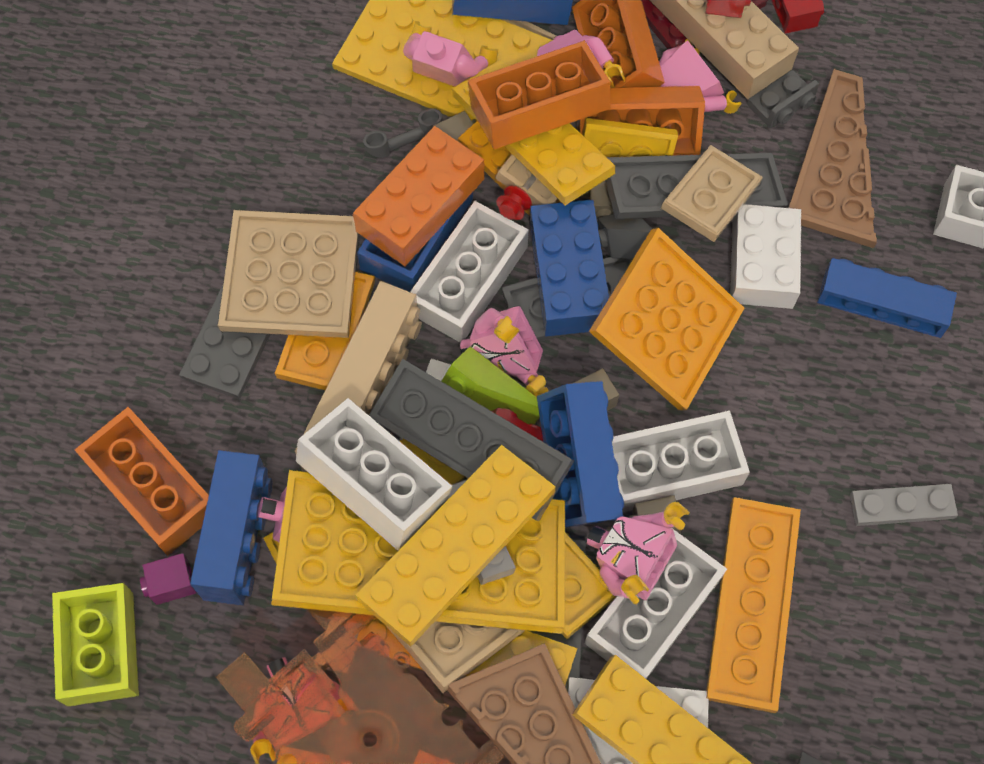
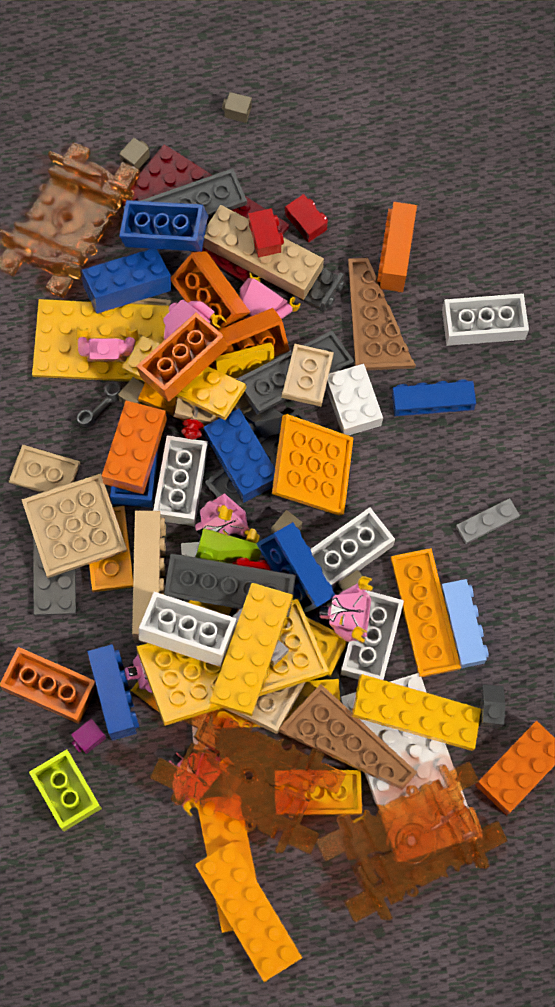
camera: 25 degrees left, 5 degrees up
none -> tan tile [9,445,80,493]
none -> orange brick [377,202,417,292]
none -> light blue brick [441,579,489,668]

